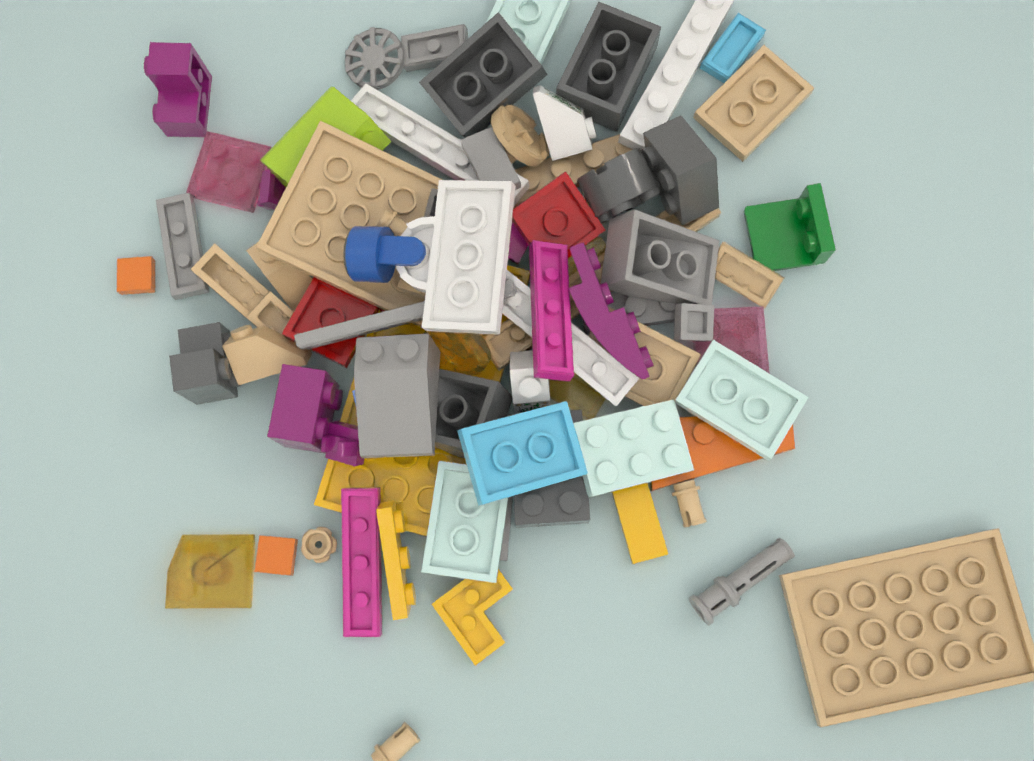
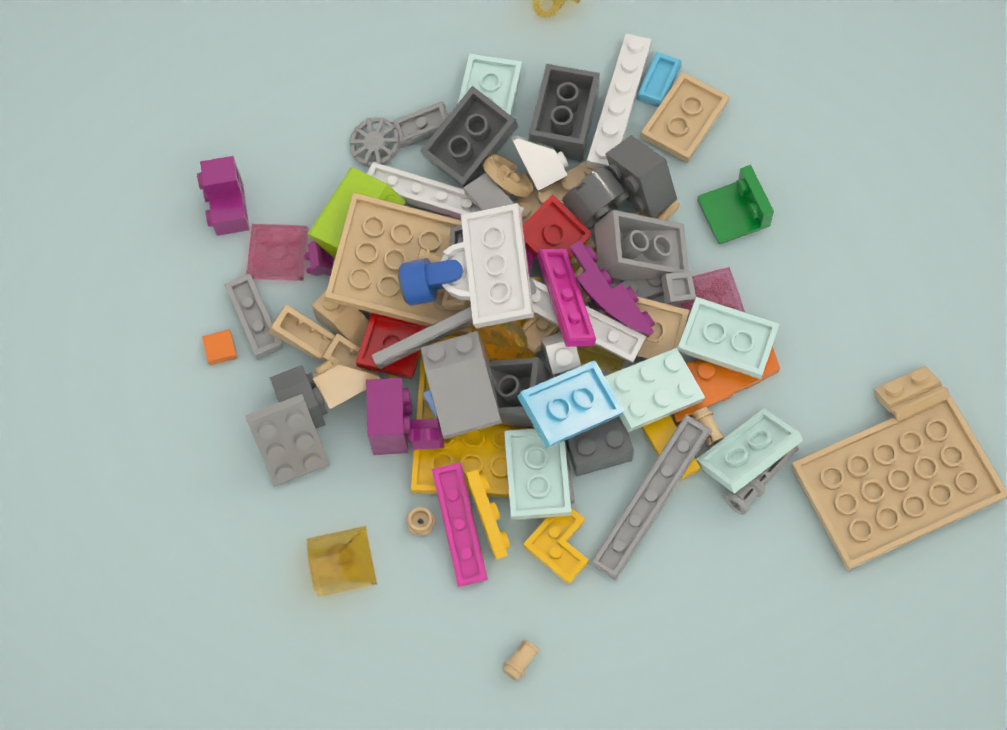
camera: 15 degrees left, 10 degrees down
orange tile [254,535,298,576] -> none
tan plate [715,242,785,309] -> none
none -> light grey plate [245,394,330,487]
none -> light grey tile [590,414,712,580]
none -> light aqua plate [696,408,803,494]
none -> tan plate [874,366,949,421]

